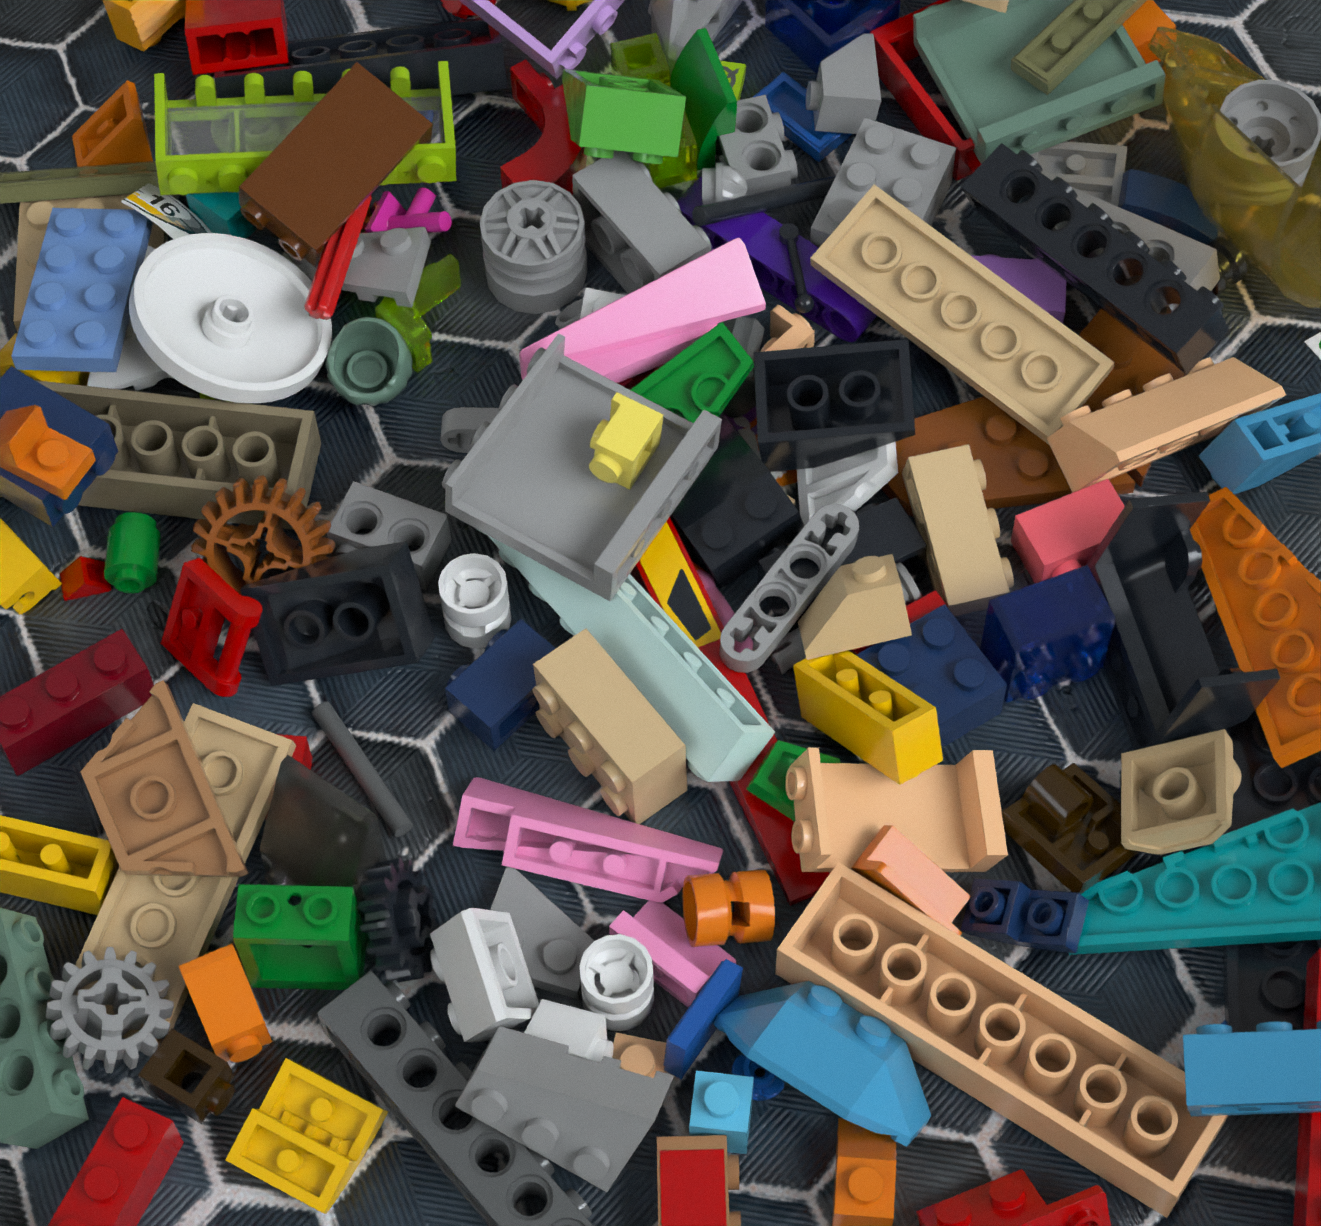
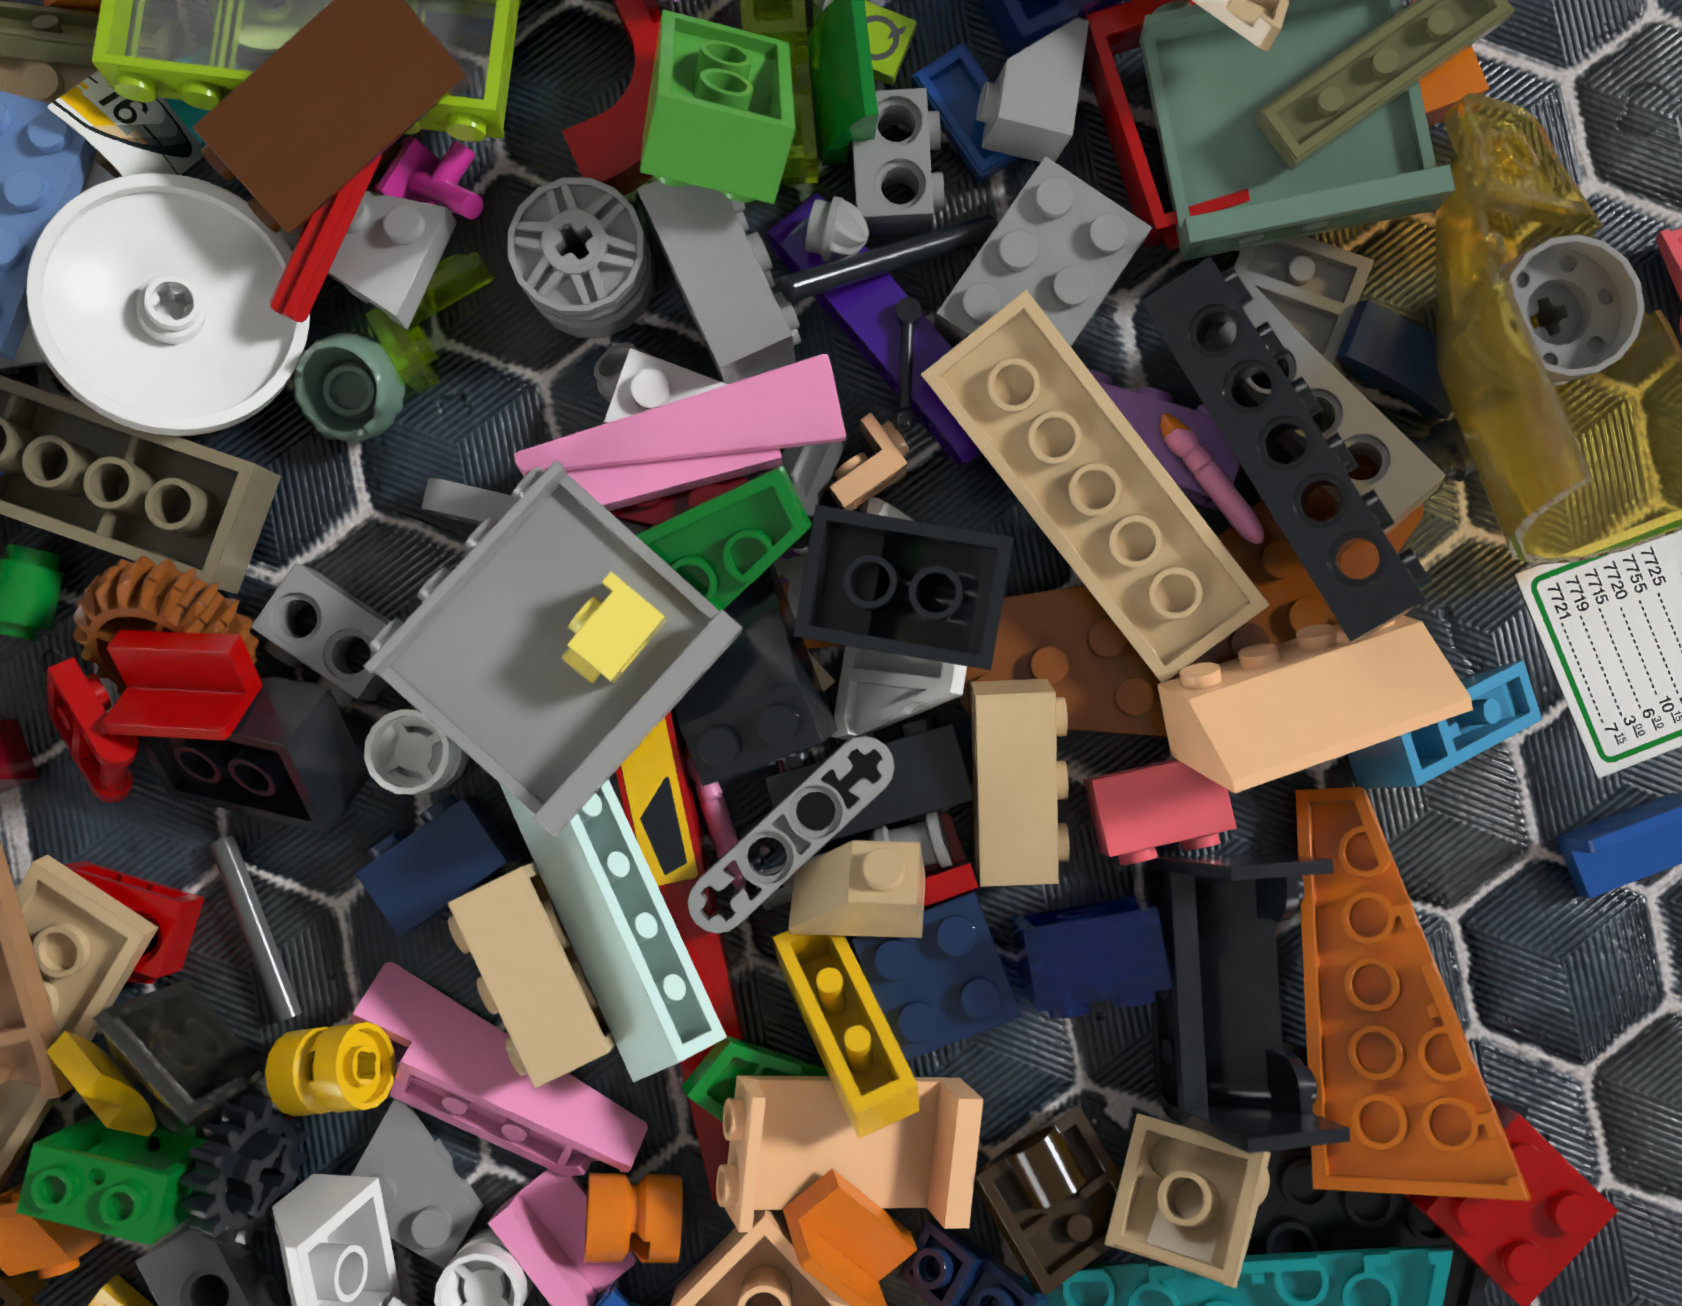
camera: 10 degrees right, 25 degrees up
none -> yellow slope [46,1031,157,1137]
none -> red panel [102,630,263,740]
none -> yellow wheel [265,1022,396,1116]
none -> bright pink piece [1160,413,1264,544]

